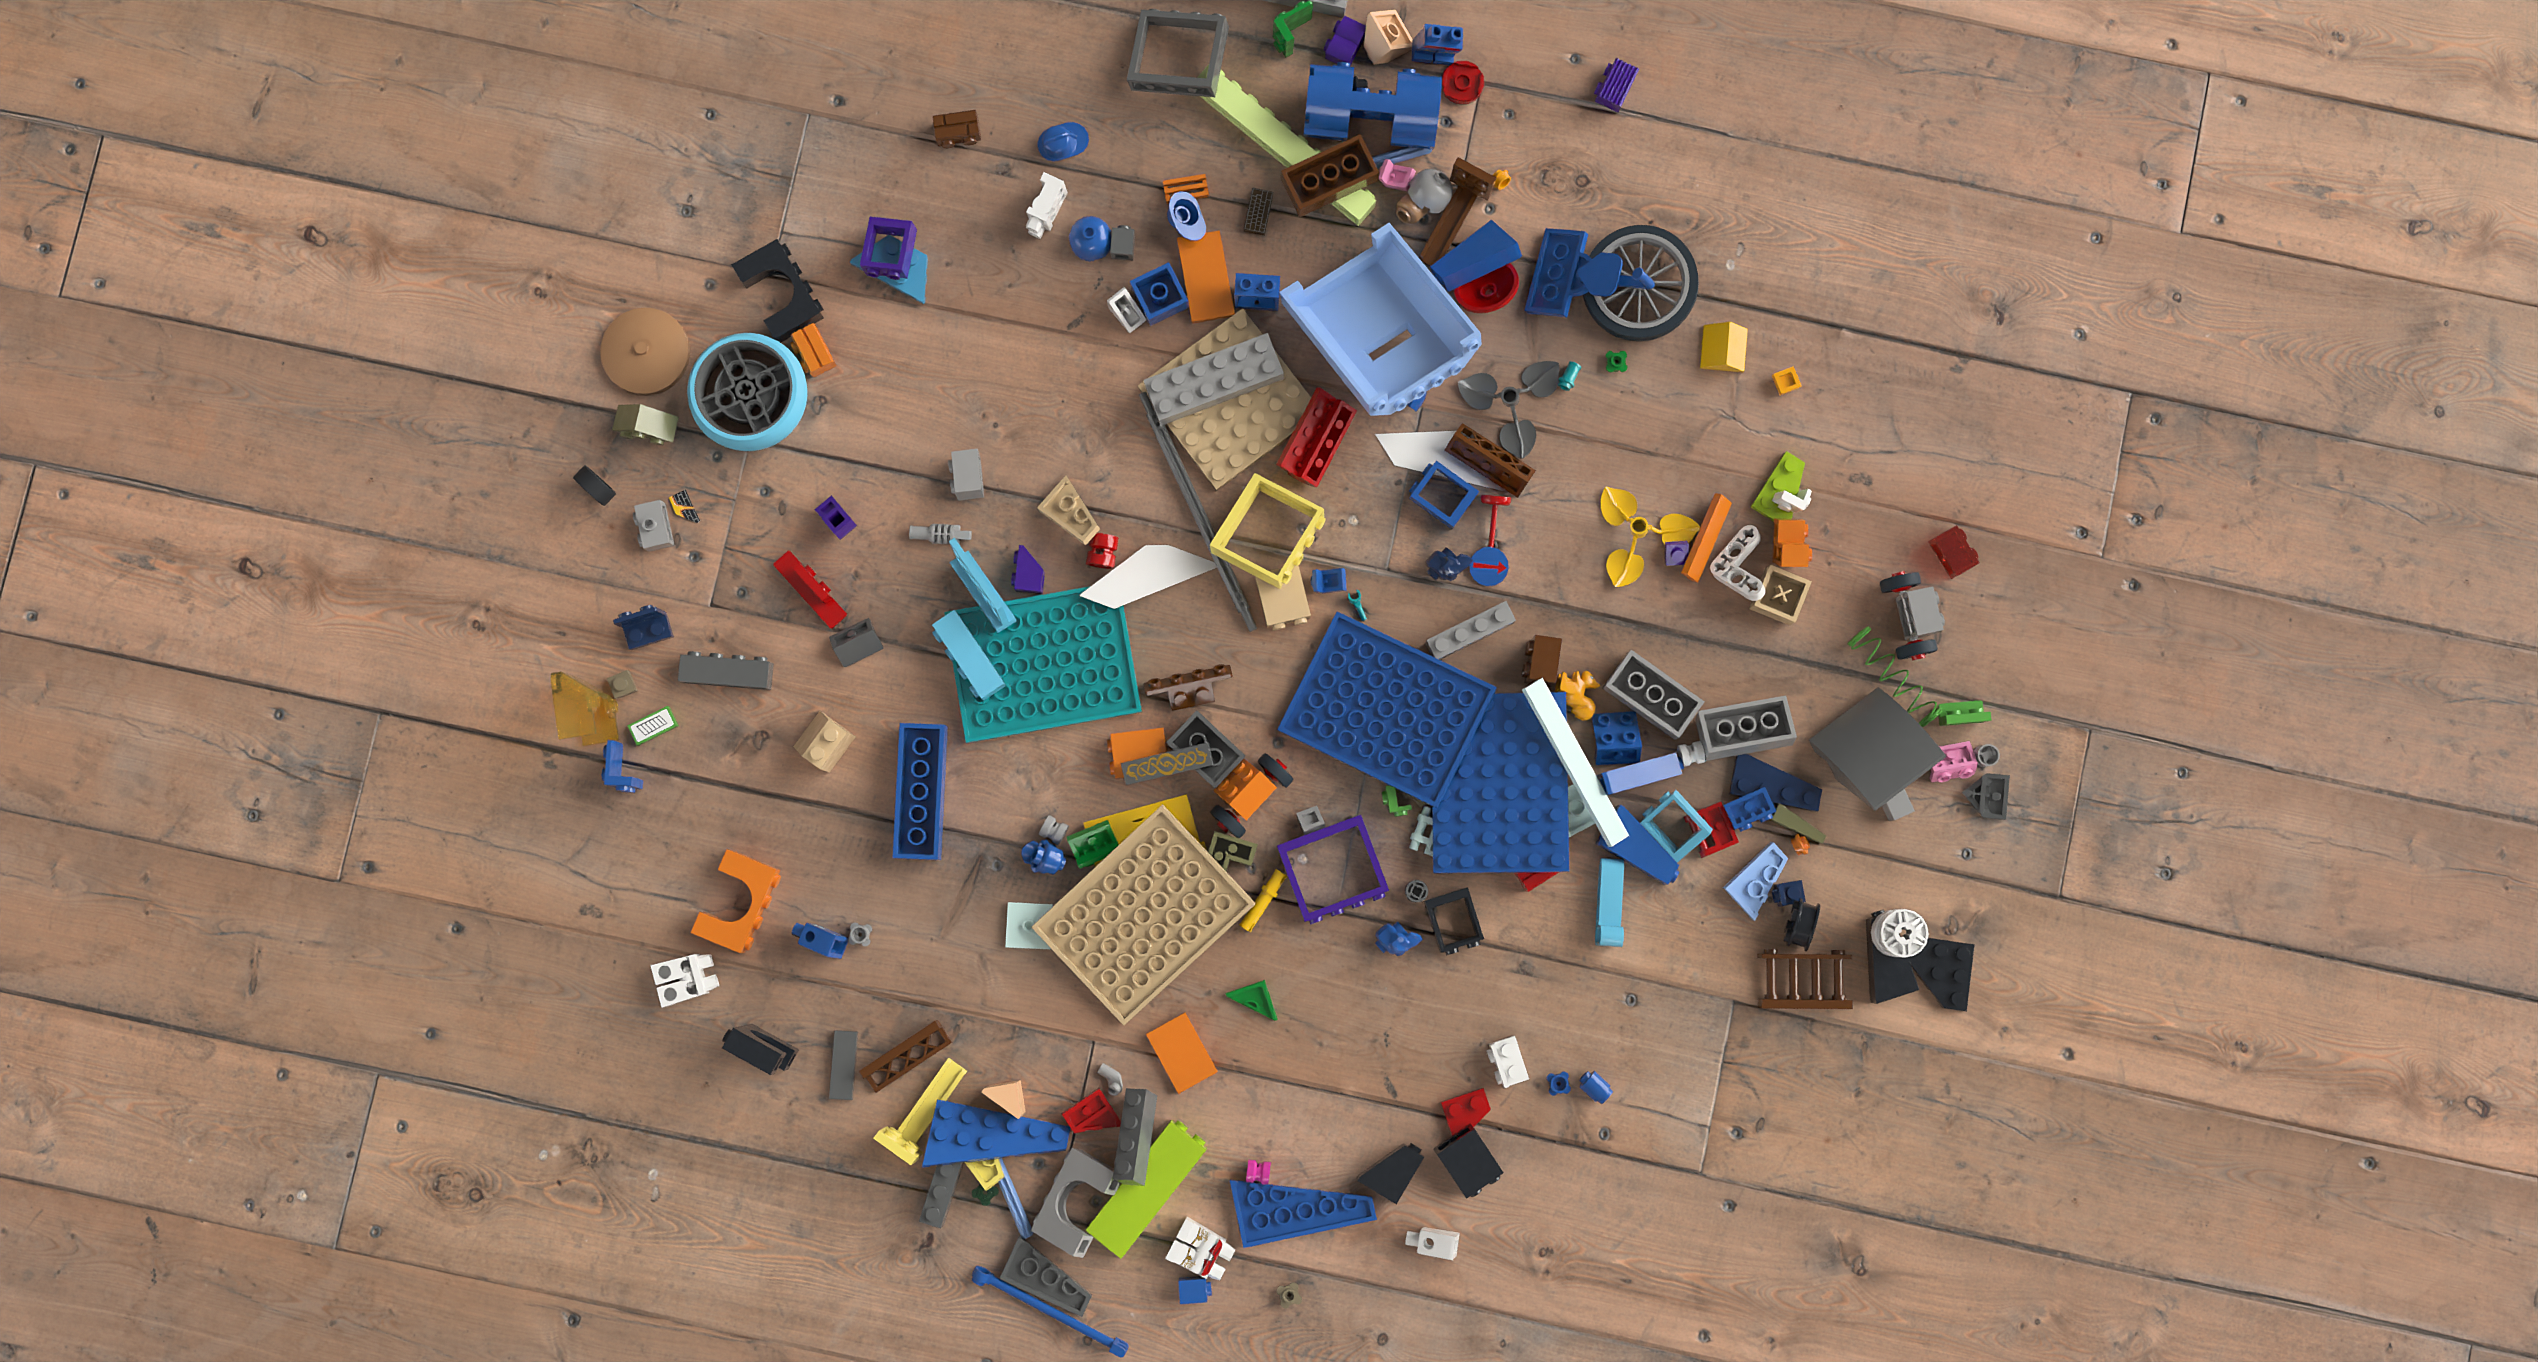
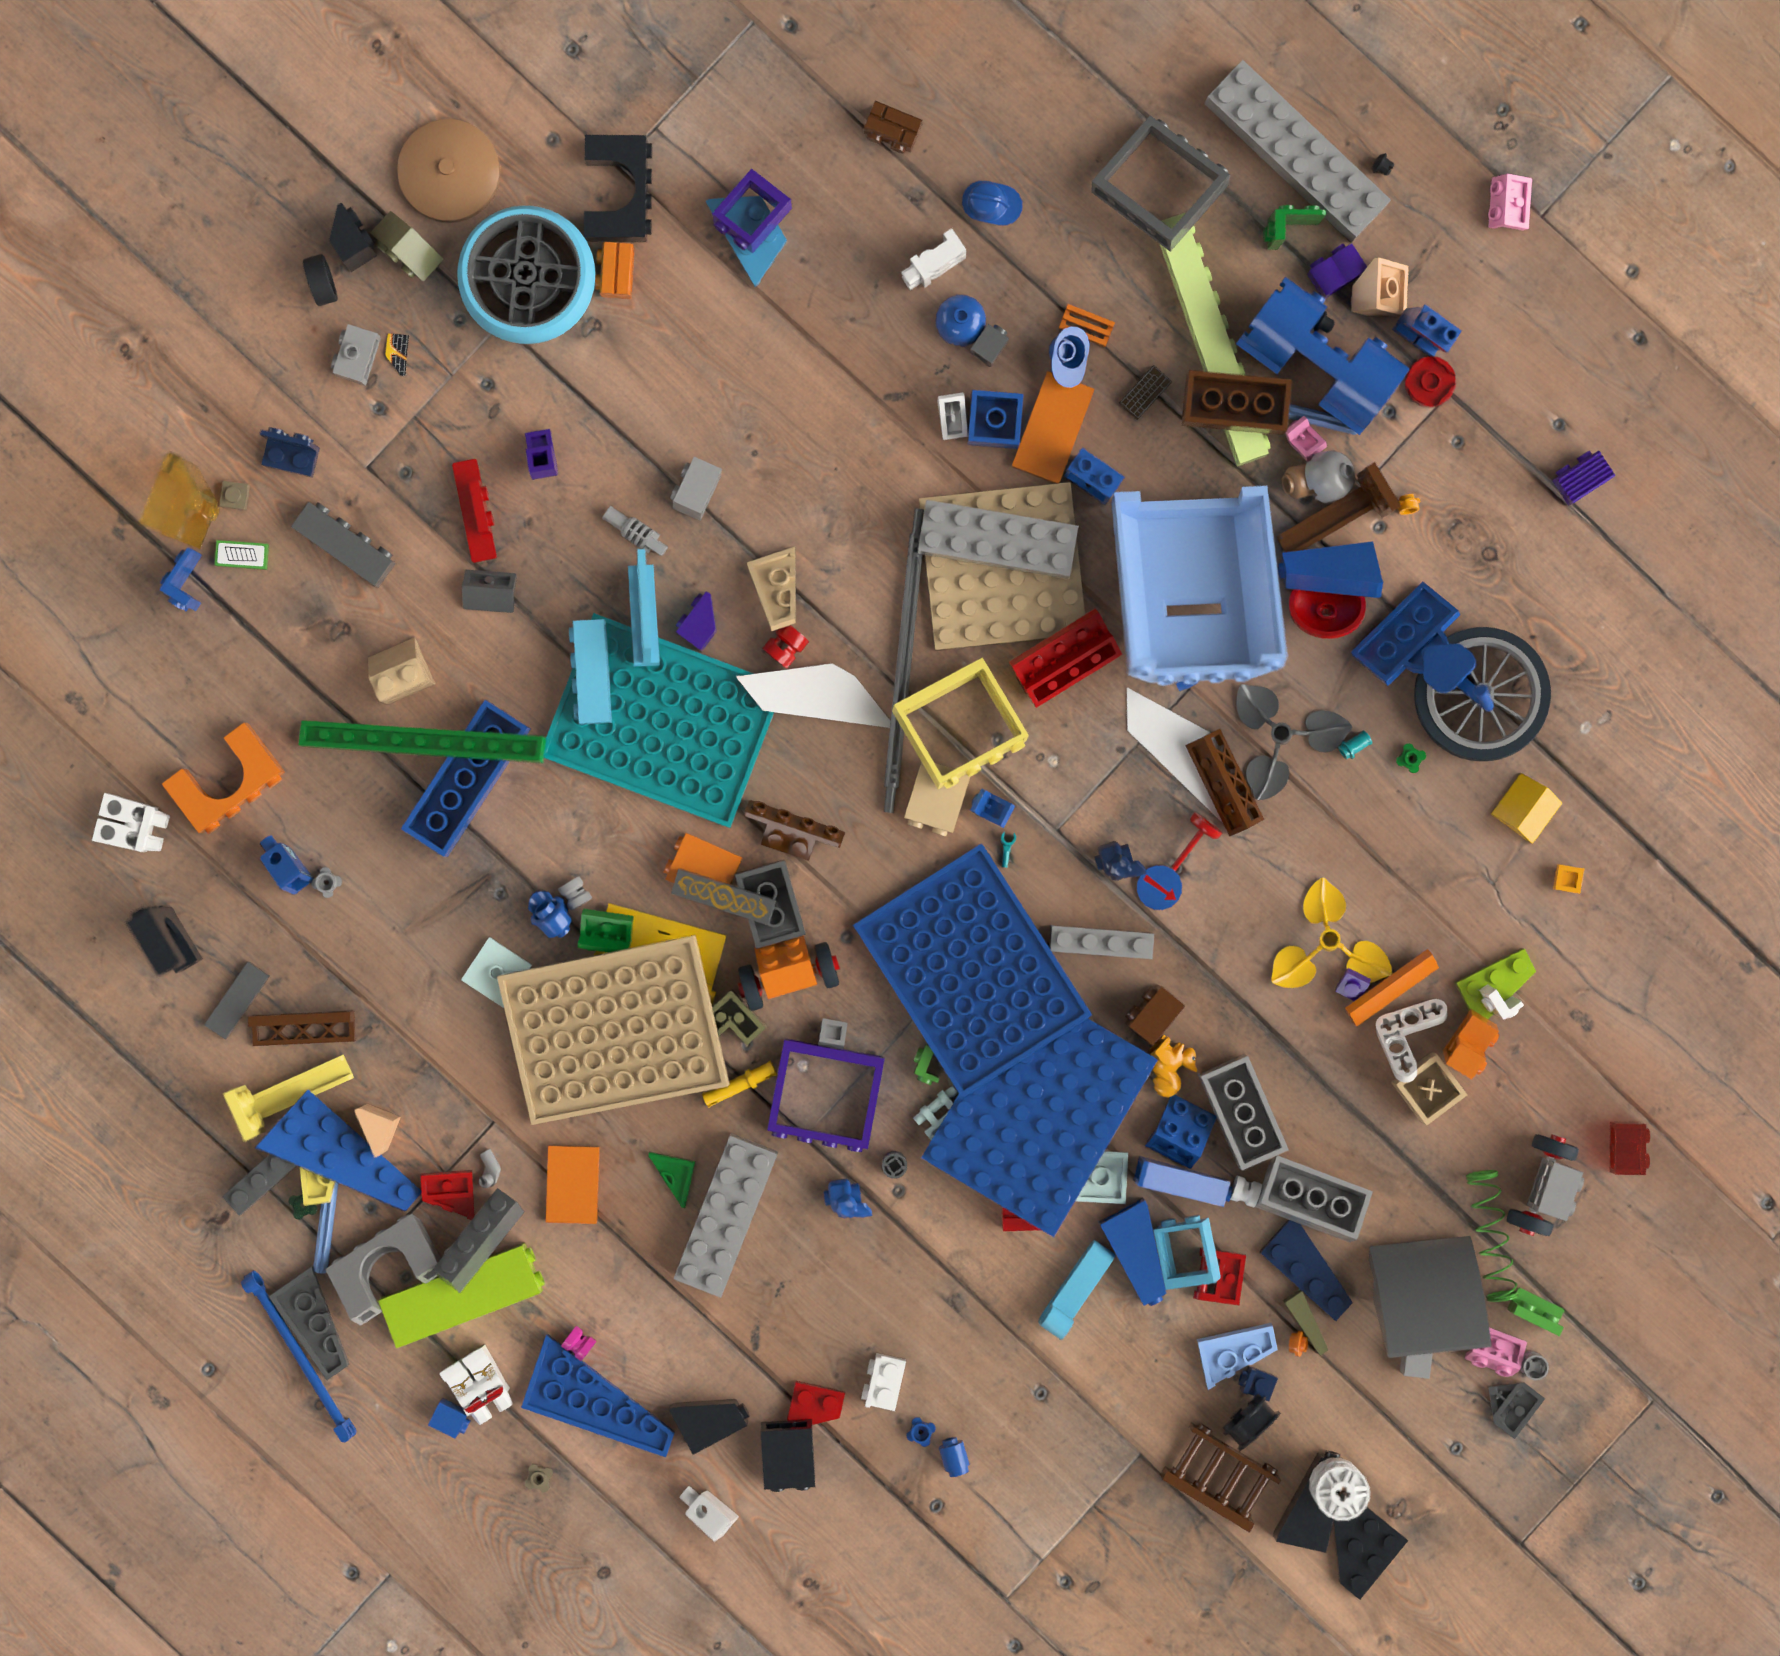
camera: 30 degrees right, 5 degrees up
blue window [1409,461,1479,529] -> none
black window [1424,887,1484,956] -> none
light aqua tile [1522,678,1629,847] -> none
blue bracket [1723,787,1776,832] -> none
none -> green plate [298,720,546,763]
none -> black slope [329,202,377,272]
none -> light grey brick [674,1133,778,1298]

